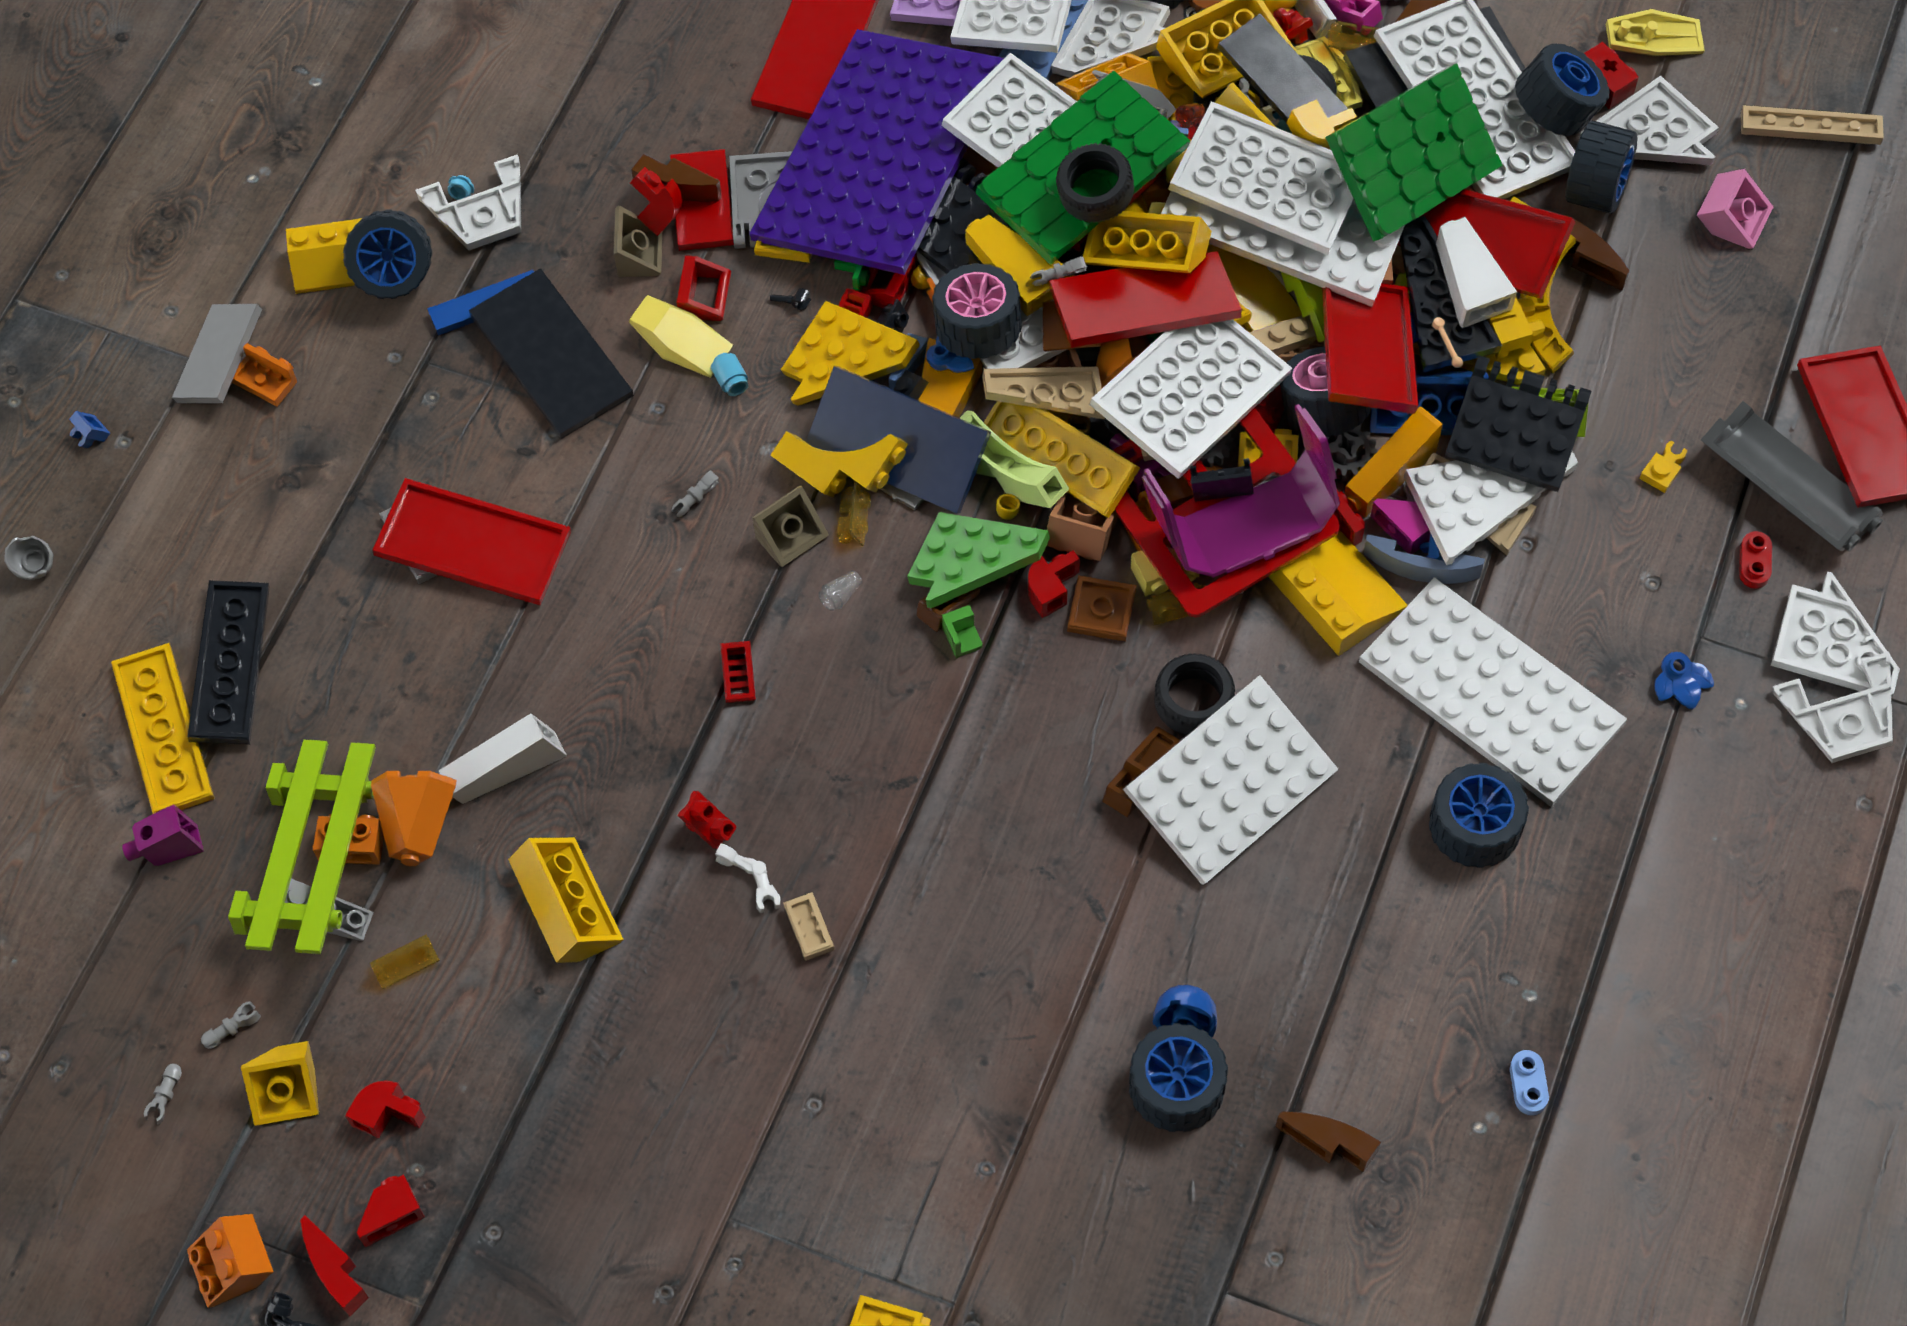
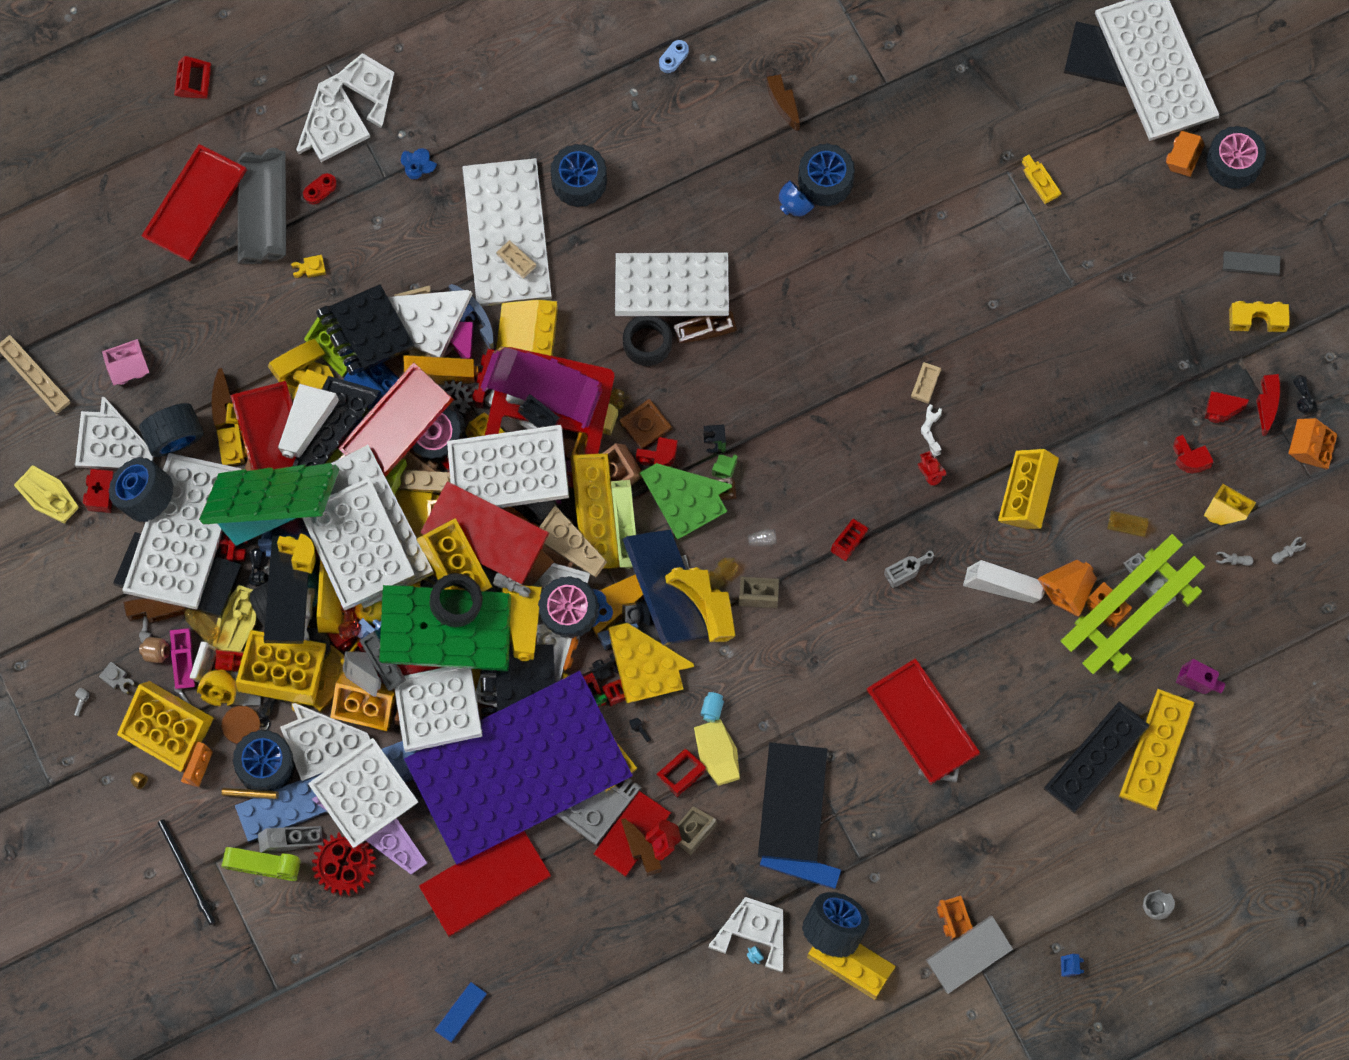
camera: 140 degrees left, 10 degrees up
light grey piece [671,470,719,517] -> none
yellow hinge [996,494,1020,520] -> none
light nougat hinge [1432,317,1463,368] -> none
none -> yellow slope [268,339,325,382]
none -> tan plate [496,240,536,279]
none -> black hinge [703,424,726,455]
none -> light grey piece [884,551,934,588]

